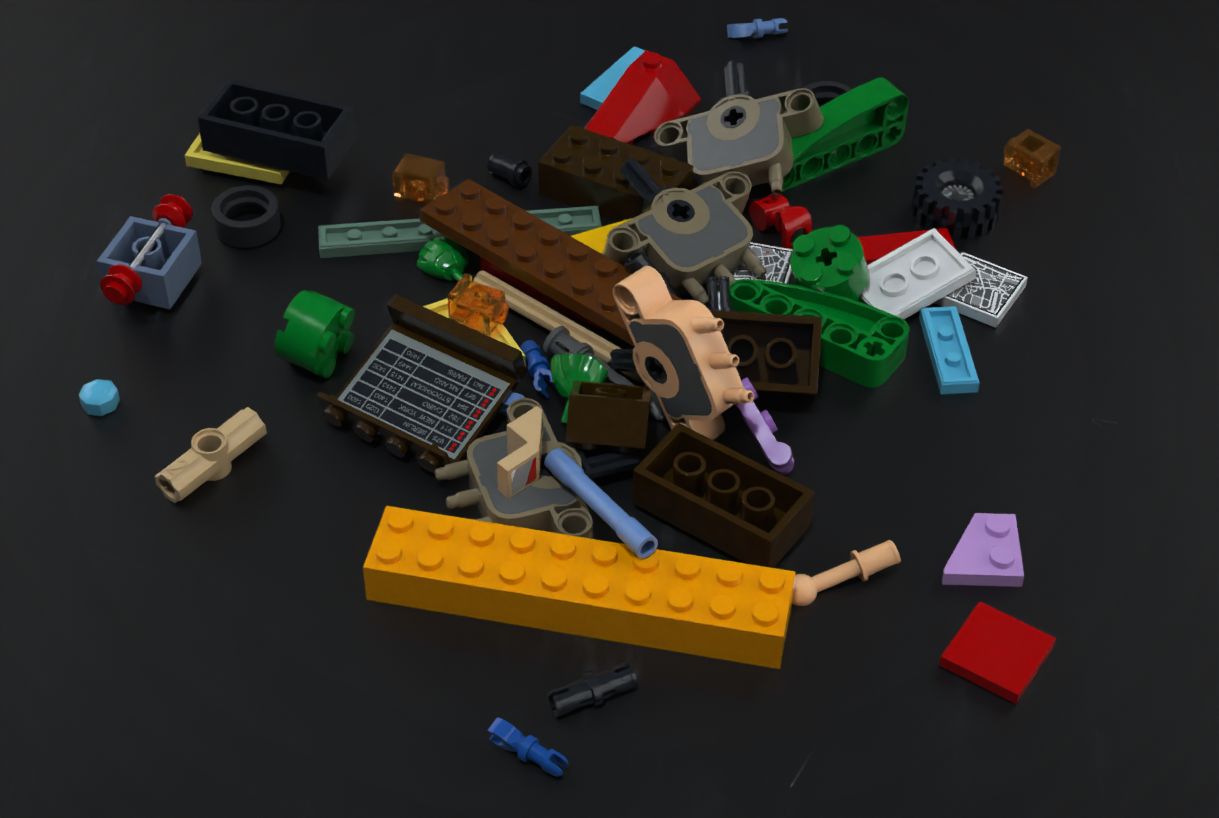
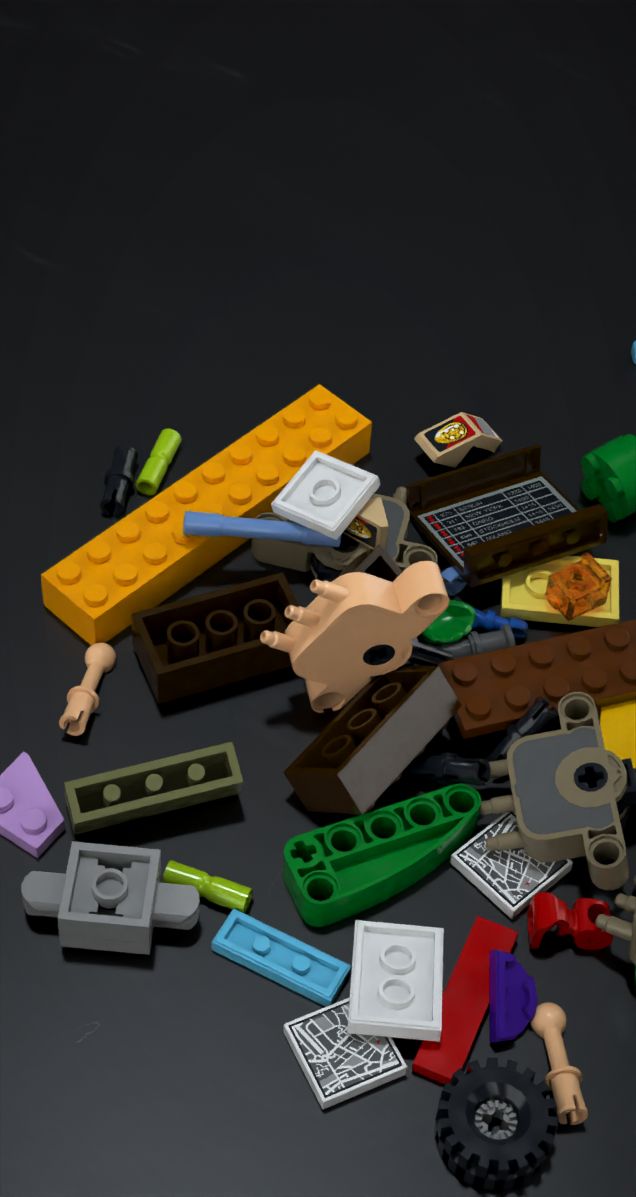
camera: 120 degrees right, 5 degrees up
tan piece [155,407,267,503] -> none
blue piece [487,717,569,777] -> none
medium lavender plate [734,377,794,475] -> none
green brick [790,225,870,301] -> none
none -> light grey brick [21,841,200,955]
none -> olive brick [64,742,243,835]
none -> lime piece [135,429,182,496]
none -> lime piece [162,860,253,913]
none -> white tile [271,450,381,540]
none -> slope [414,412,502,468]
none -> dark purple plate [489,949,538,1043]
none -> light nougat pin [530,1002,588,1125]

